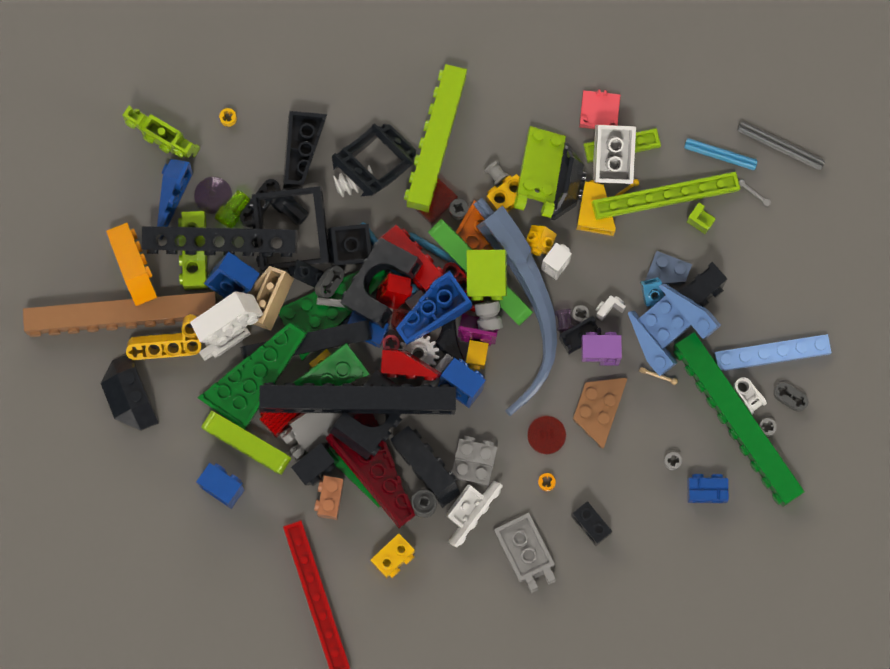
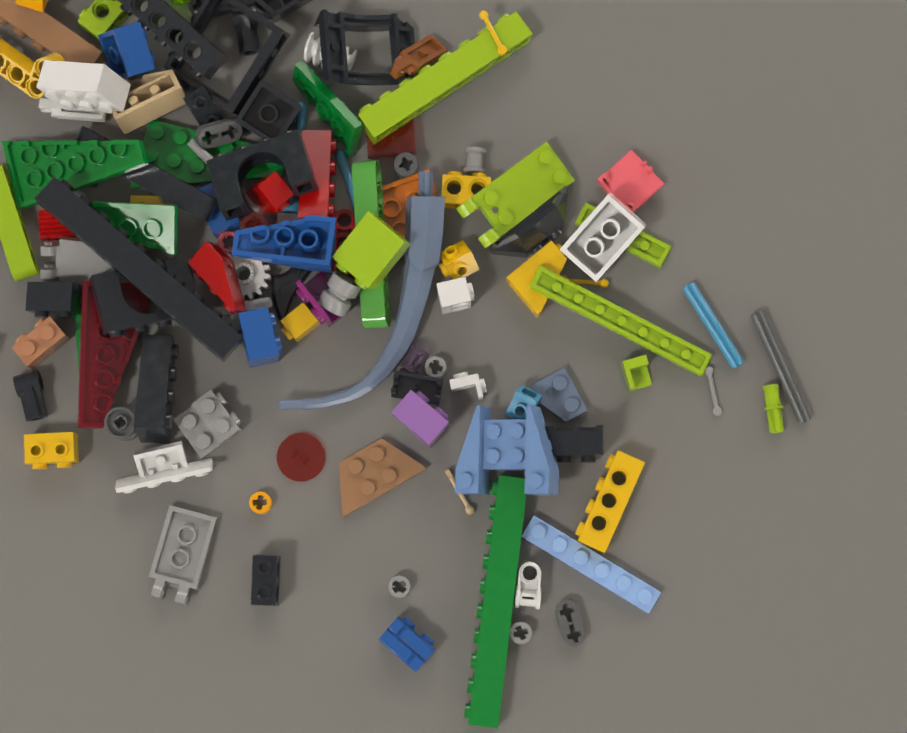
camera: 45 degrees right, 5 degrees up
none -> black piece [13,370,48,422]
none -> green wing [293,61,363,159]
none -> dark orange hinge [389,34,448,80]
none -> yellow hinge [479,10,507,56]
none -> yellow brick [575,450,645,553]
none -> lime axle [763,384,784,434]

